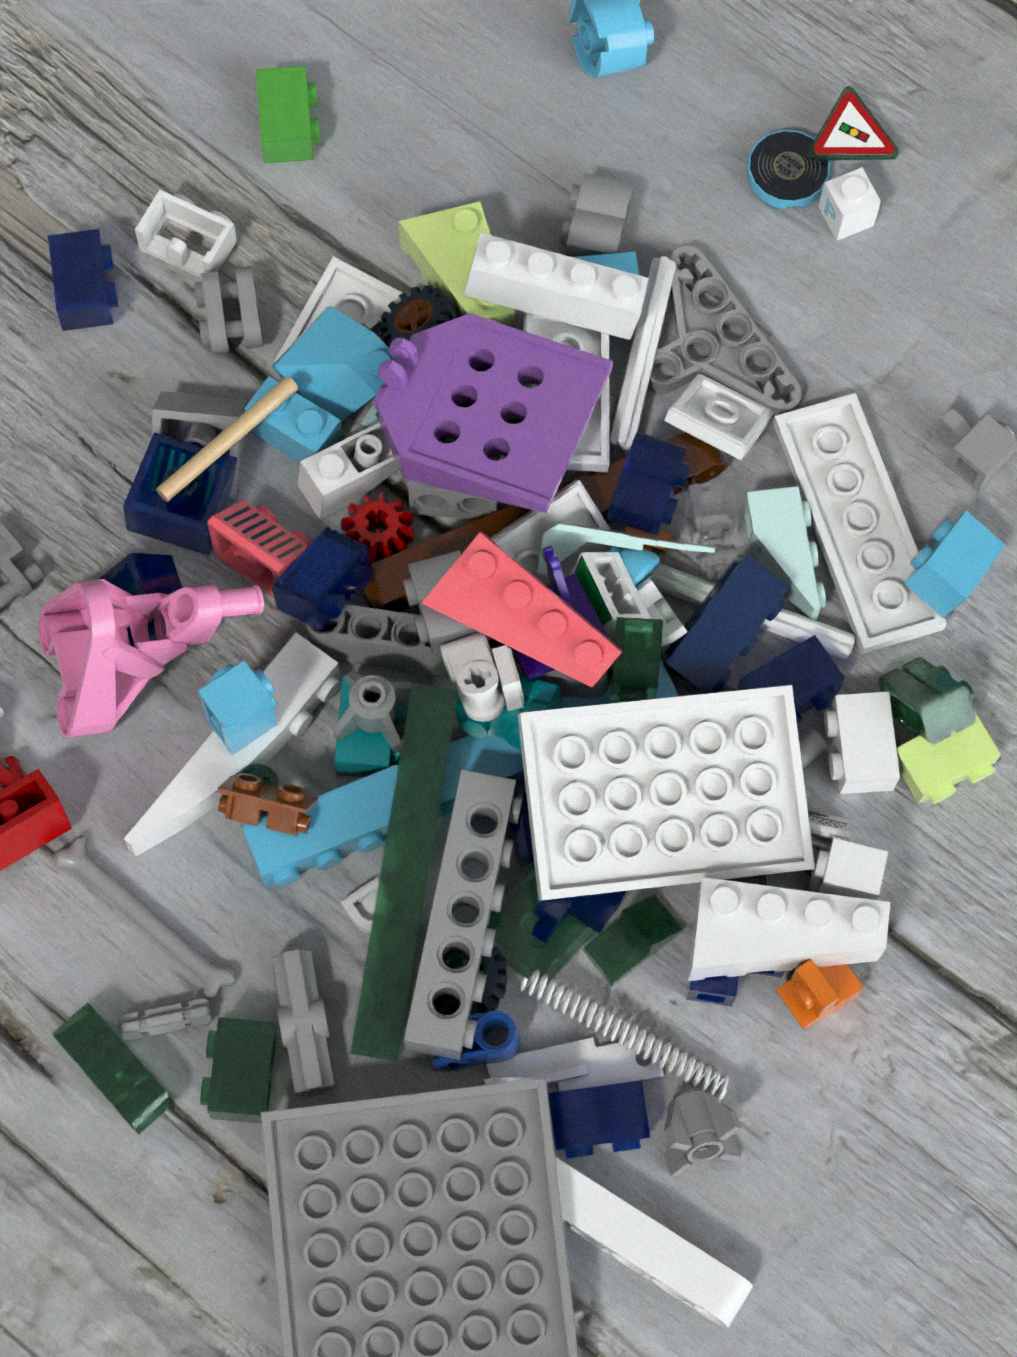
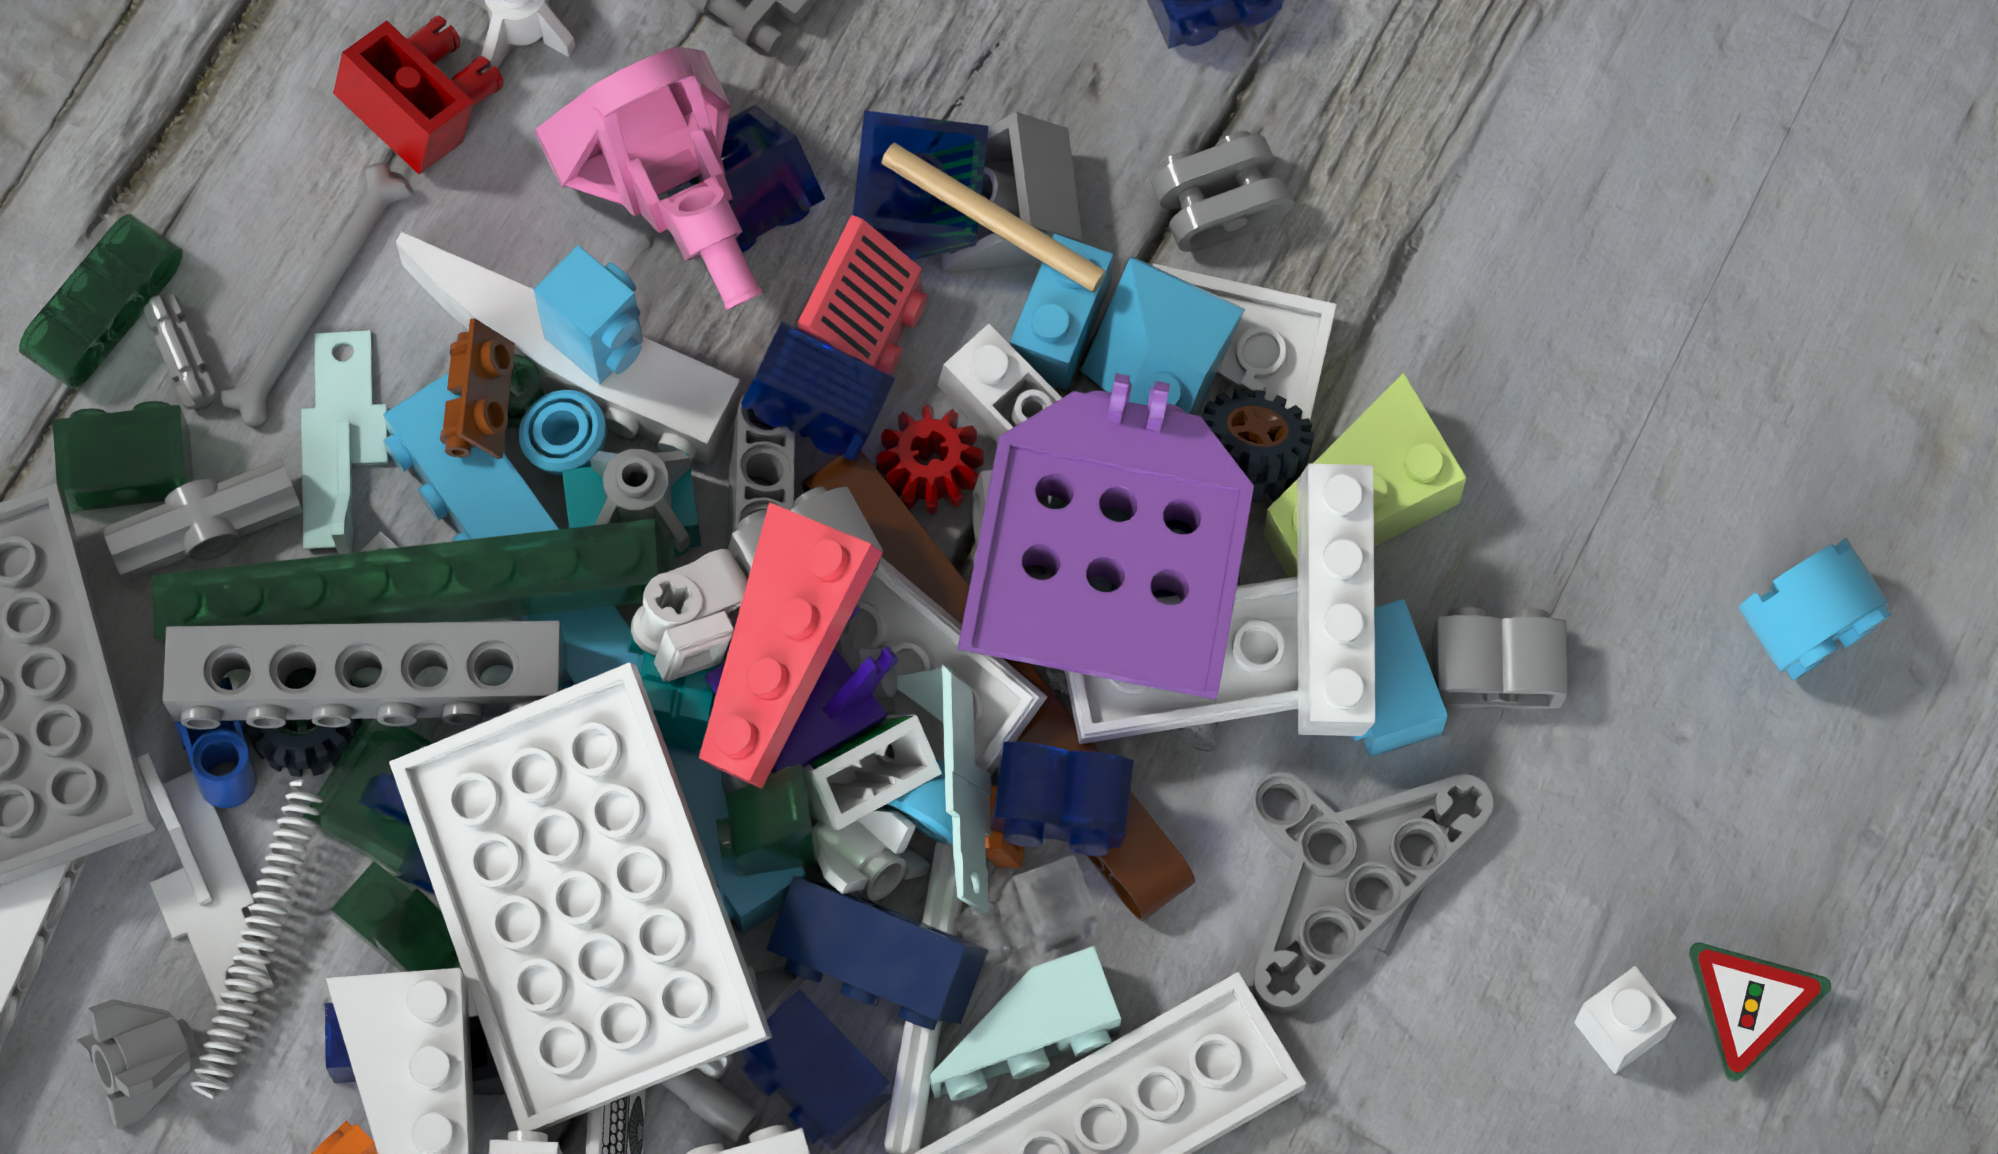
camera: 80 degrees right, 0 degrees up
white window [135,189,237,279] -> none
bright green brick [256,66,321,163] -> none
clear blue brick [548,1080,650,1159] -> none
white axle [609,256,676,451] -> none
white tile [664,373,774,460] -> none
black tile [747,130,830,209] -> none
none -> light aqua piece [301,330,388,554]
none -> medium azure brick [519,390,607,476]

